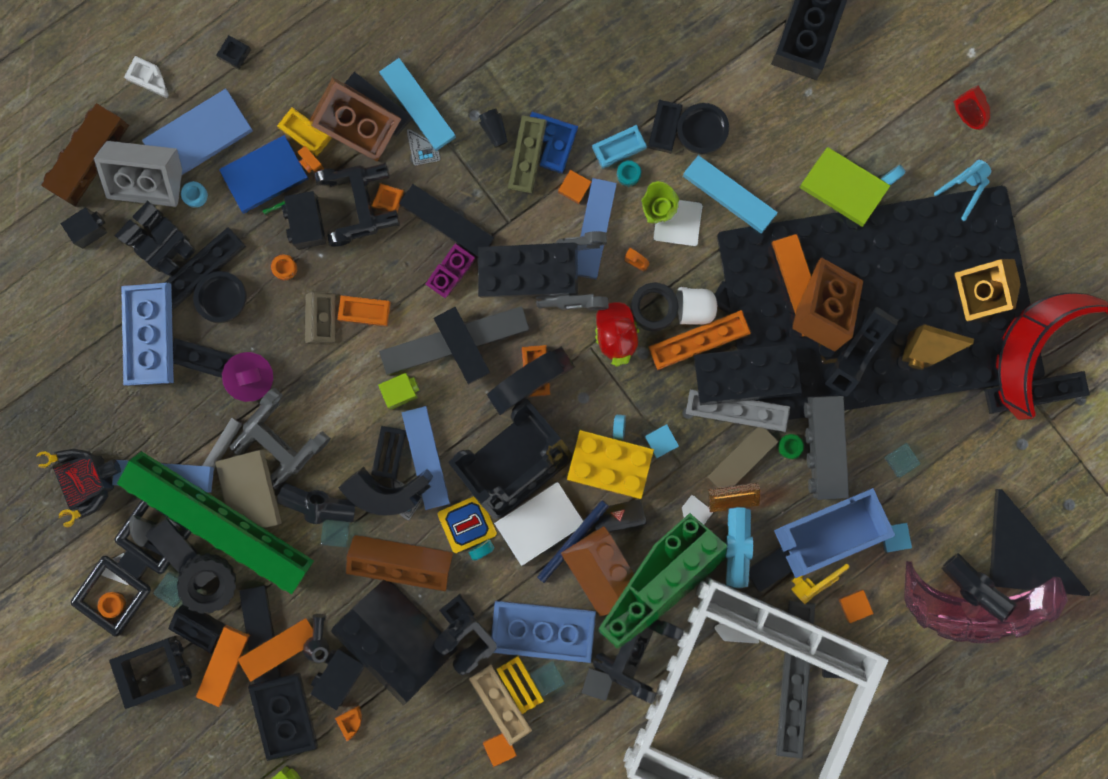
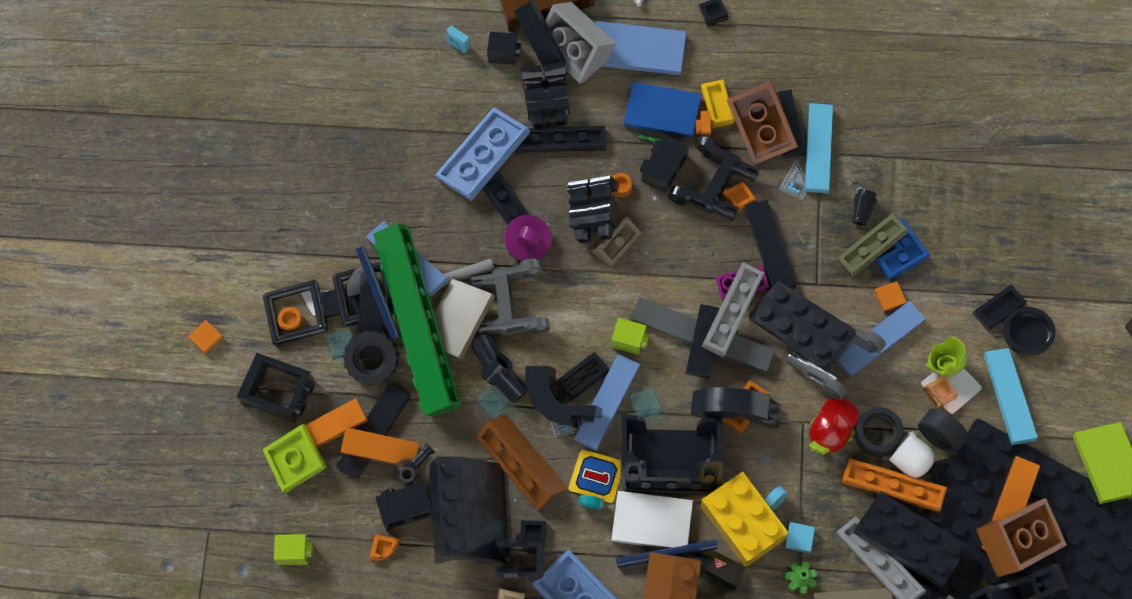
camera: 45 degrees right, 15 degrees down
black torso [36,449,121,527] -> none
black slope [168,604,226,654] -> none
medium azure tile [181,181,208,208] -> none
black piece [193,271,247,323] -> none
black tile [248,673,318,761] -> none
orange tile [337,295,391,327] -> none
medium azure tile [592,125,647,169] -> none
teal tile [617,160,642,187] -> none
orange tile [624,248,650,272] -> none
none -> orange tile [188,320,223,355]
none -> lime tile [262,424,327,493]
none -> dark blue bar [355,246,400,340]
none -> medium azure tile [446,25,471,53]
none -> black tile [514,0,566,69]
none -> black hips [567,175,619,244]
none -> clear light blue tile [630,388,661,418]
none -> light grey tile [701,262,764,357]
none -> bright green plant [784,561,817,595]
none -> black tyre [918,408,969,453]
none -> clear orange tile [922,376,959,409]

